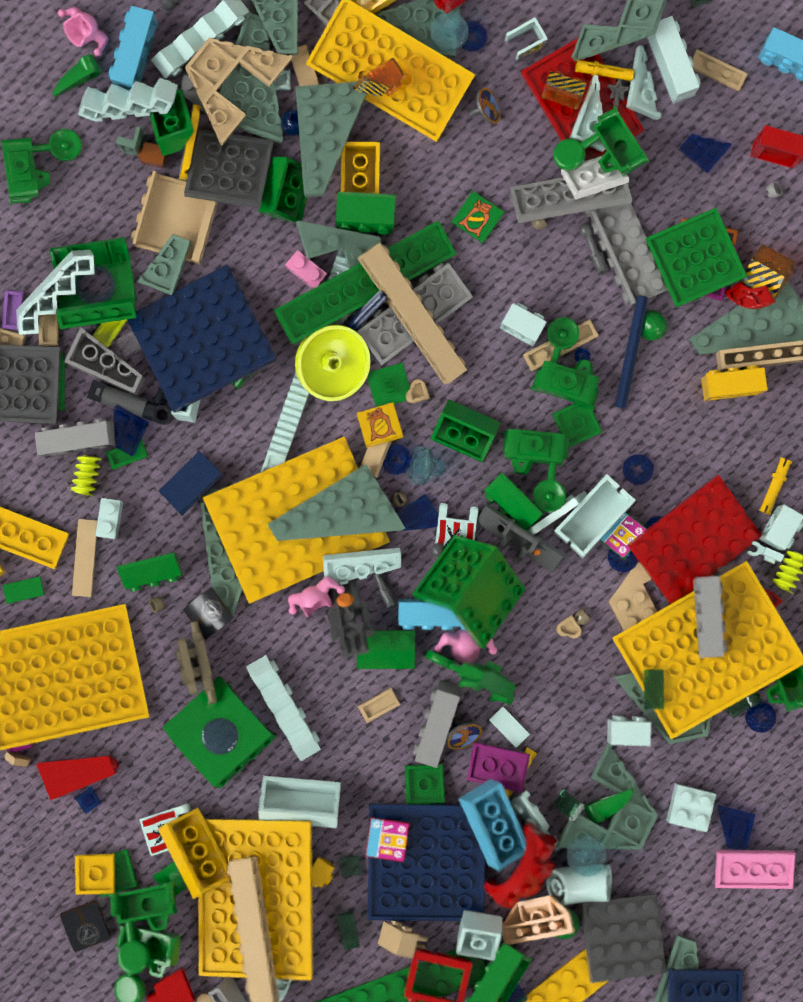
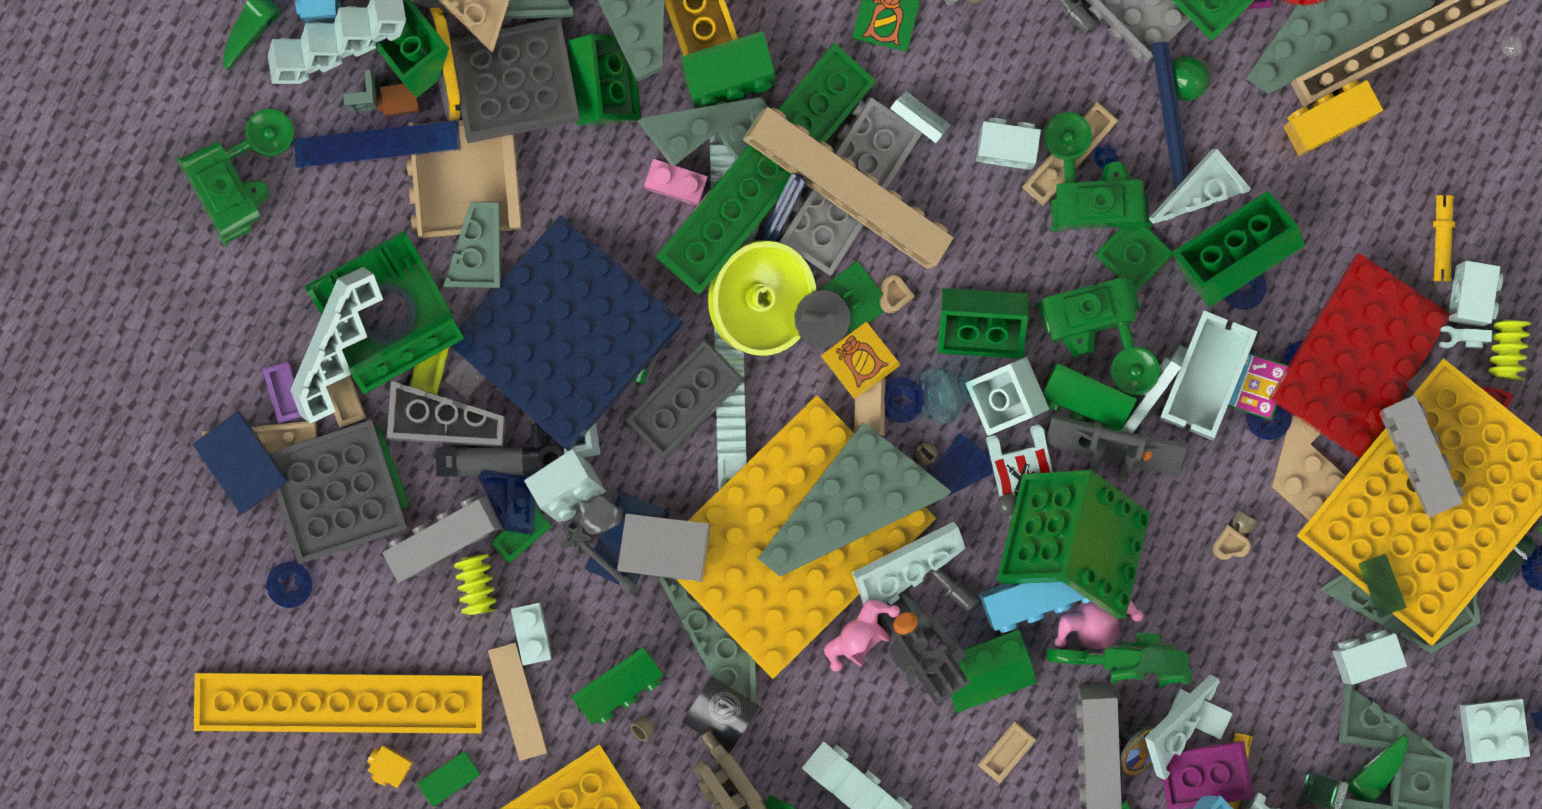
camera: 20 degrees left, 0 degrees up
none -> clear blue tile [294,121,461,168]
none -> light aqua brick [524,449,606,522]
none -> dark grey piece [560,524,638,594]
none -> dark grey piece [580,490,624,534]
none -> light grey tile [617,514,711,582]
none -> dark grey tile [625,339,745,461]
none -> dark grey shield [794,290,850,347]
none -> light aqua plate [890,91,951,143]
none -> light aqua brick [965,357,1049,436]
none -> light aqua wing [1145,675,1220,780]
none -> light aqua wing [1149,149,1251,224]
none -> green brick [1172,191,1305,307]

